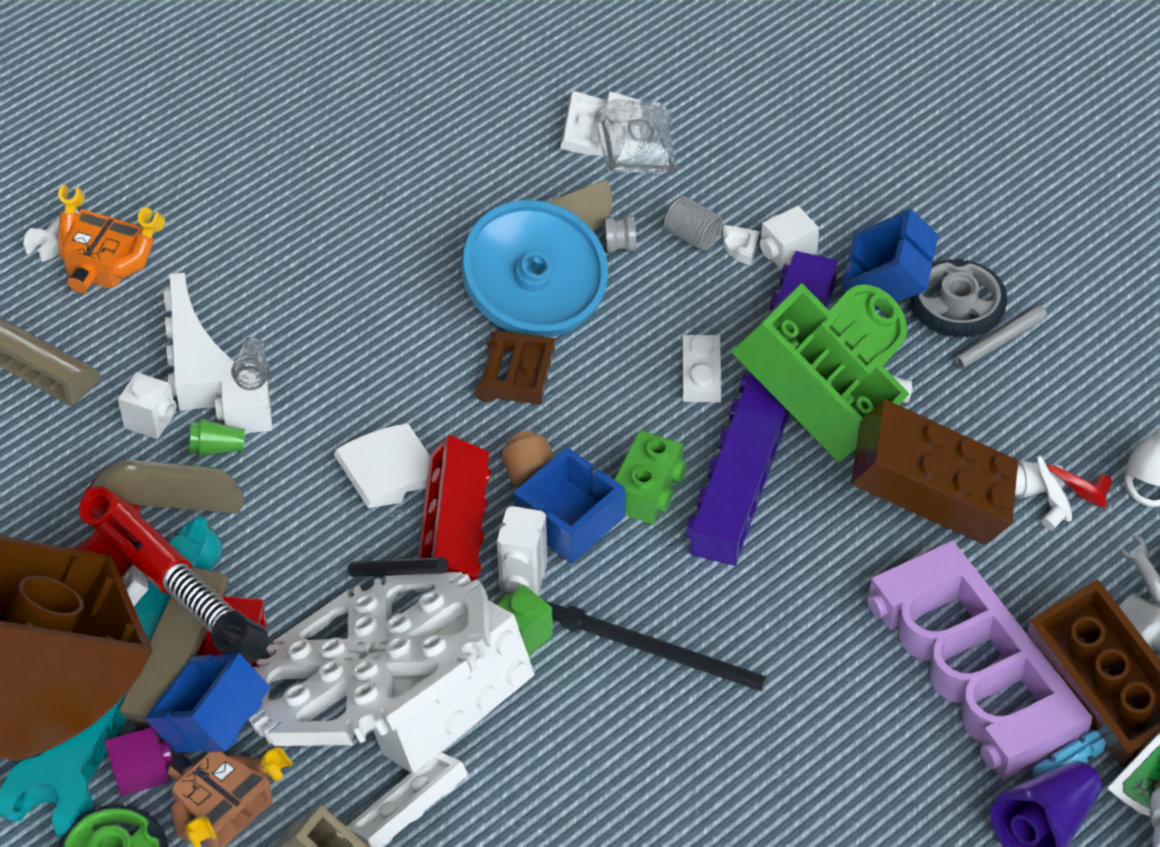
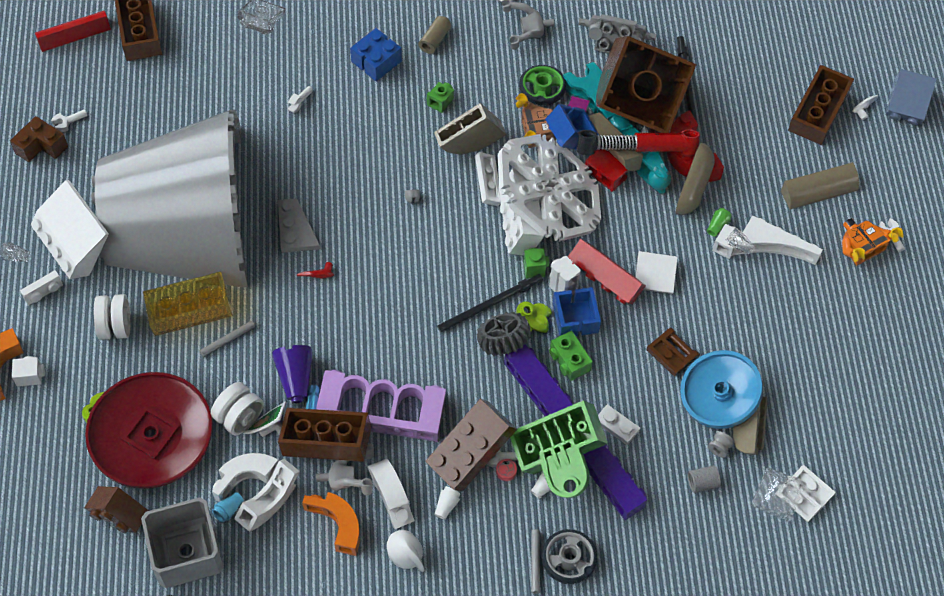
camera: 125 degrees right, 10 degrees up
white brick [118,372,176,439] -> none
black bar [348,557,448,577] -> none
medium nougat head [501,431,554,487] -> none
white tile [723,225,759,265] -> none
white brick [760,206,819,270] -> none
blue piece [842,209,938,311] -> none
white bar [1037,455,1072,531] -> none
red bar [1047,464,1113,507] -> none
none -> white arch [367,459,415,529]
none -> dark grey gear [477,311,531,356]
none -> lime plate [516,301,552,333]

